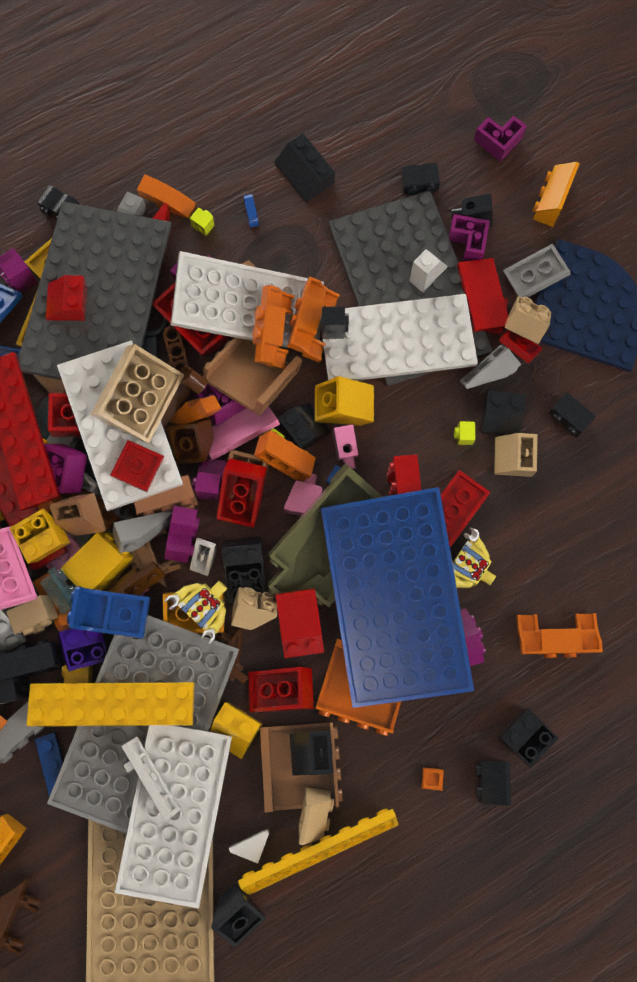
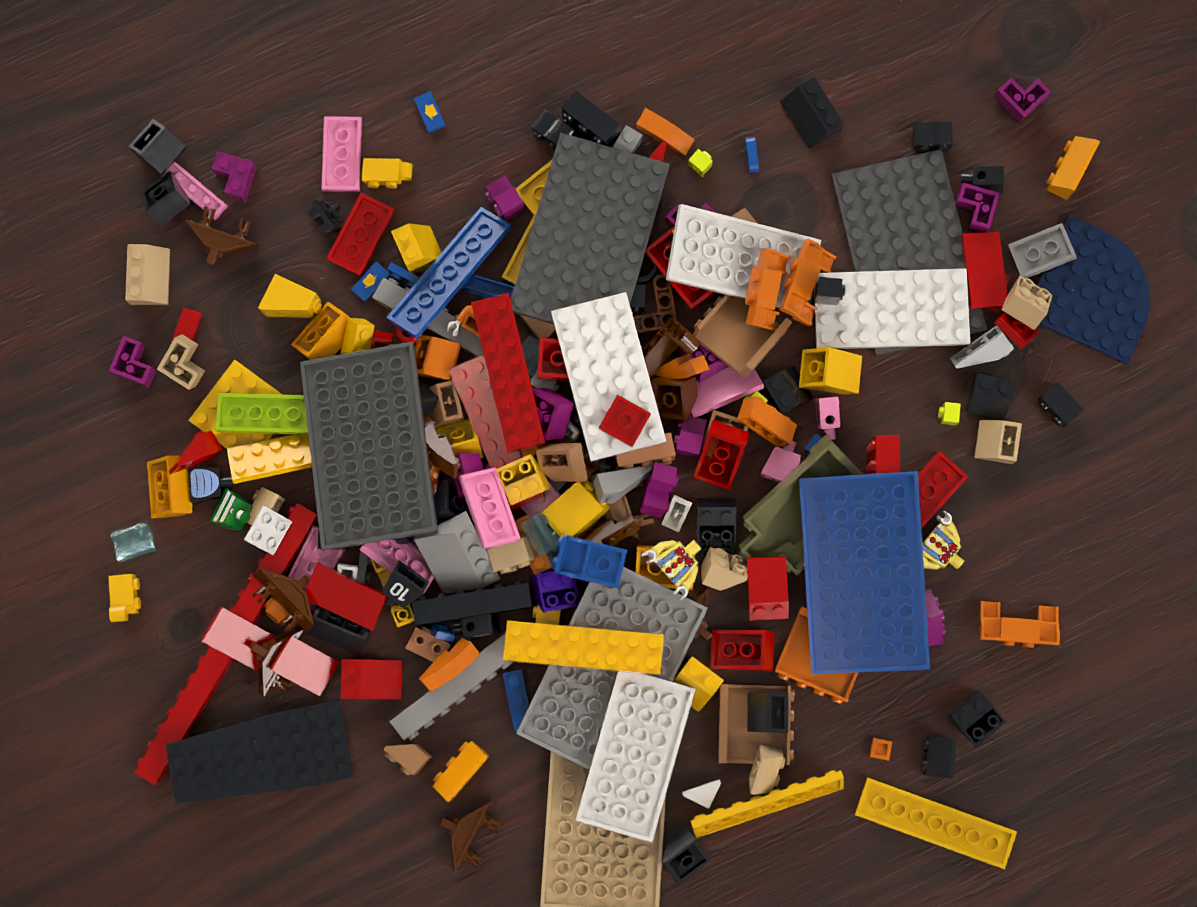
camera: 10 degrees right, 5 degrees up
red slope [46,275,87,321] -> none
tan slope [90,344,184,443] -> none
white hinge [121,737,180,821] -> none
white slope [409,249,447,292] -> none
none -> black brick [561,90,620,147]
none -> yellow plate [854,778,1017,869]

